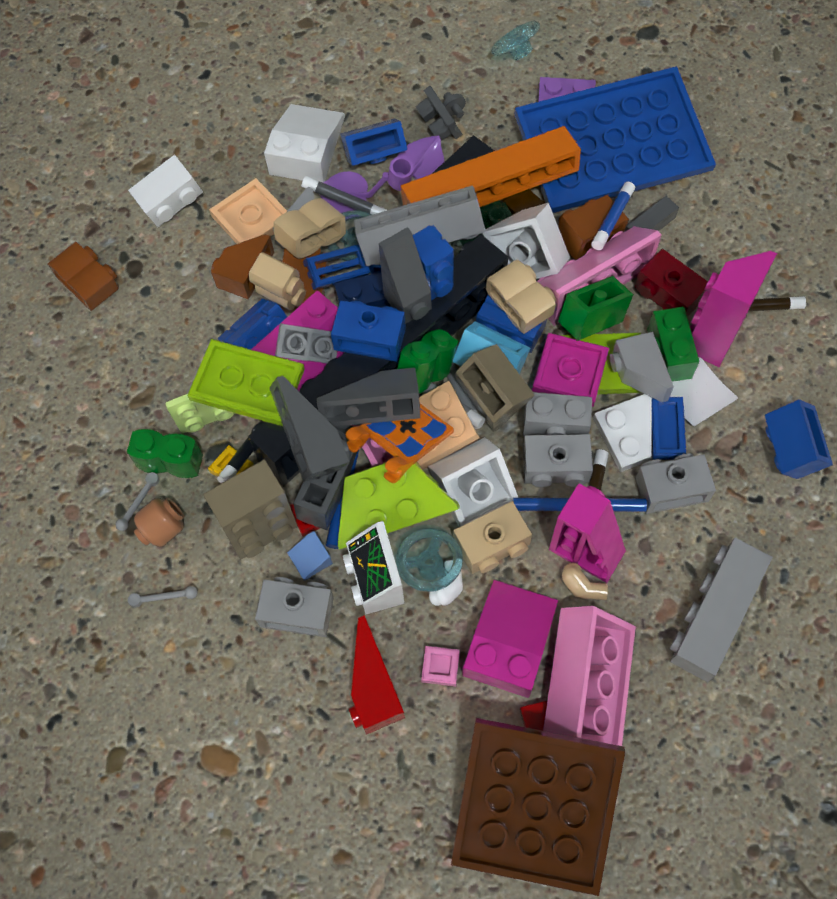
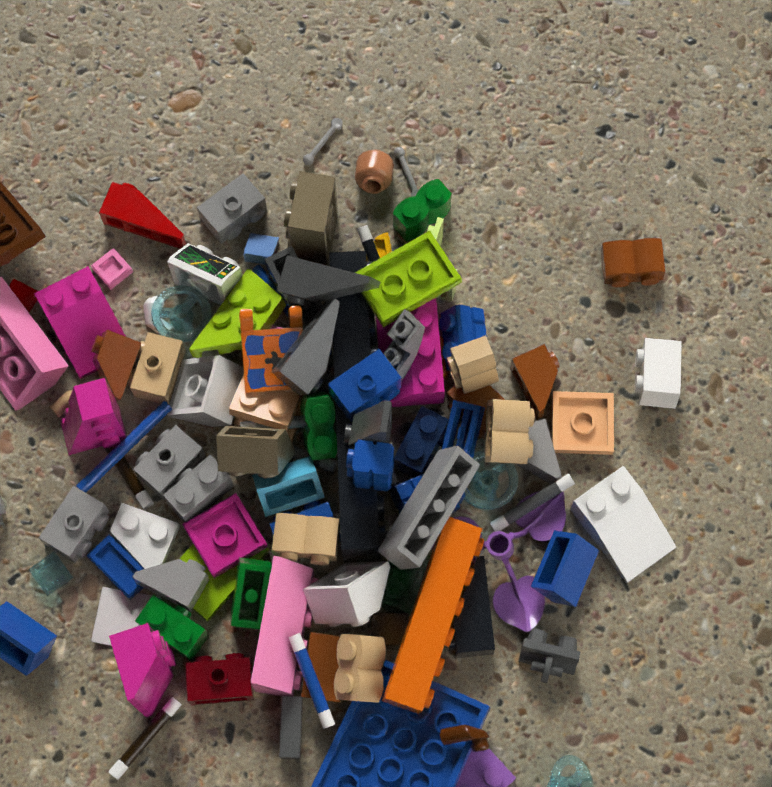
camera: 130 degrees right, 5 degrees up
none -> clear light blue tile [29,551,73,596]
none -> dark orange slope [91,330,141,401]
none -> tan brick [334,634,386,703]
none -> reddish brown arm [440,724,490,752]

